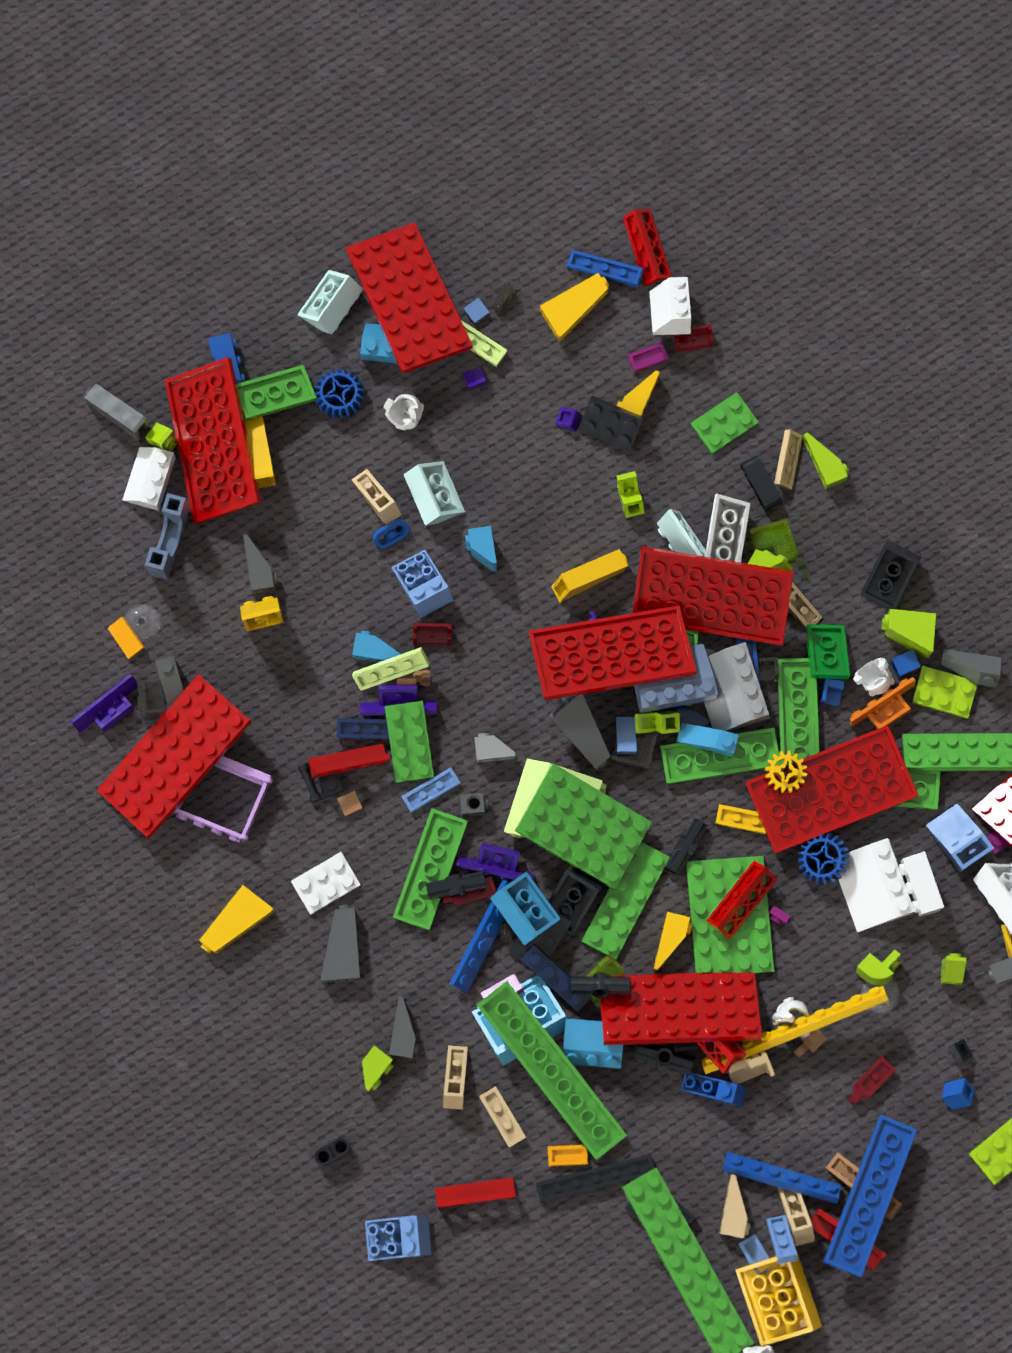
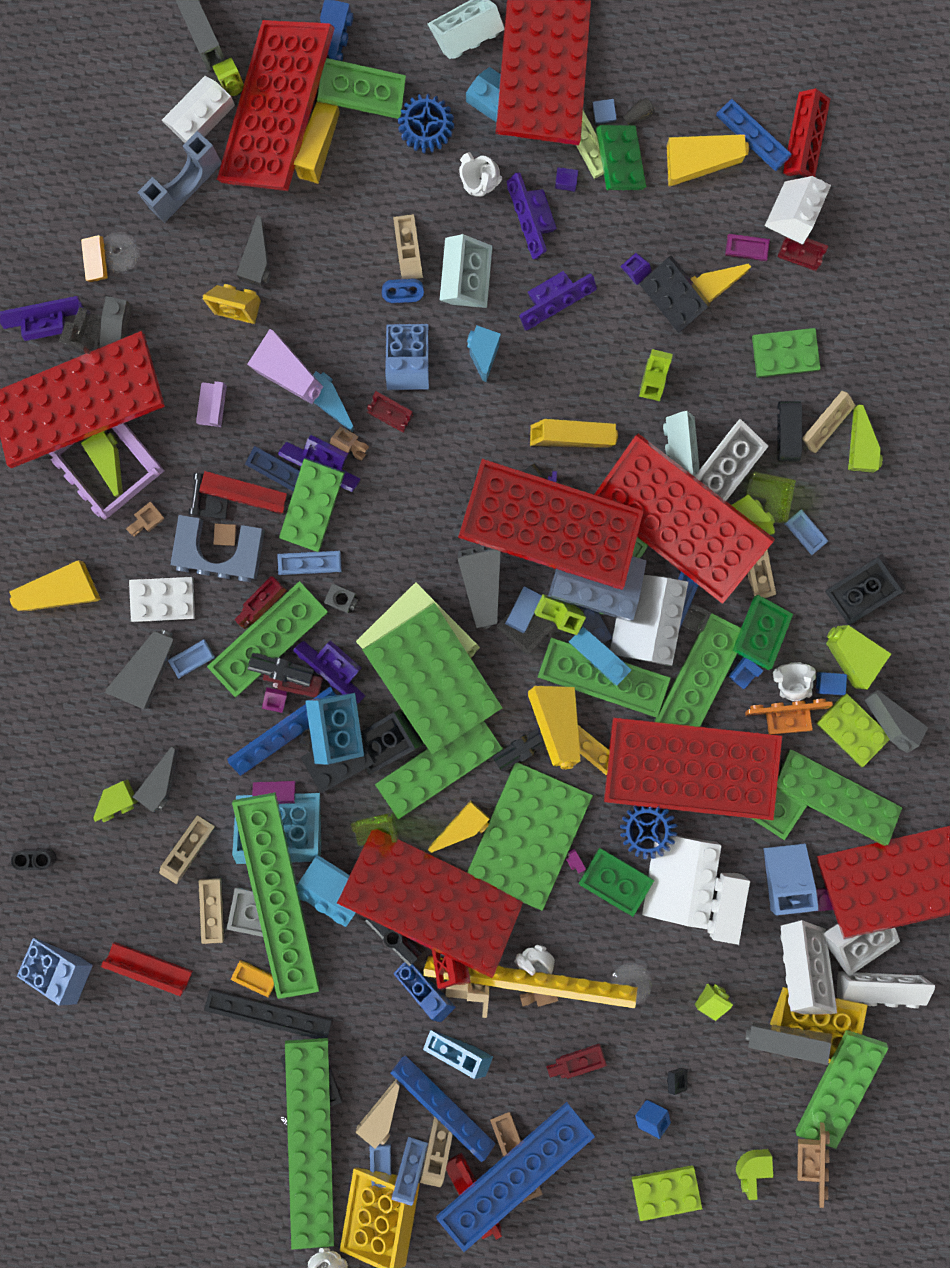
camera: 30 degrees right, 10 degrees up
yellowish green plate [352,647,430,691] -> none
light grey slope [474,733,515,763] -> none
dark blue plate [520,944,591,1012] -> none
black piece [571,972,632,999] -> none
red fence [706,861,778,940] -> none
yellow gear [765,751,807,793] -> none
lime brick [856,950,901,985] -> none
none -> lime slope [81,431,123,498]
none -> medium nougat plate [126,502,165,537]
none -> medium blue tile [168,639,215,678]
none -> sand blue arch [170,515,265,583]
none -> lavender panel [196,381,227,427]
none -> light grey plate [227,887,263,937]
none -> dark red hinge [234,576,287,629]
none -> lavender slope [247,329,323,404]
none -> magenta plate [262,687,287,713]
none -> dark azure slope [423,1030,493,1079]
none -> dark purple bracket [507,173,557,259]
none -> dark purple bracket [519,271,597,330]
none -> yellow slope [528,686,580,769]
none -> green plate [578,847,654,917]
none -> green plate [596,125,646,190]
none -> medium blue tile [784,509,828,555]

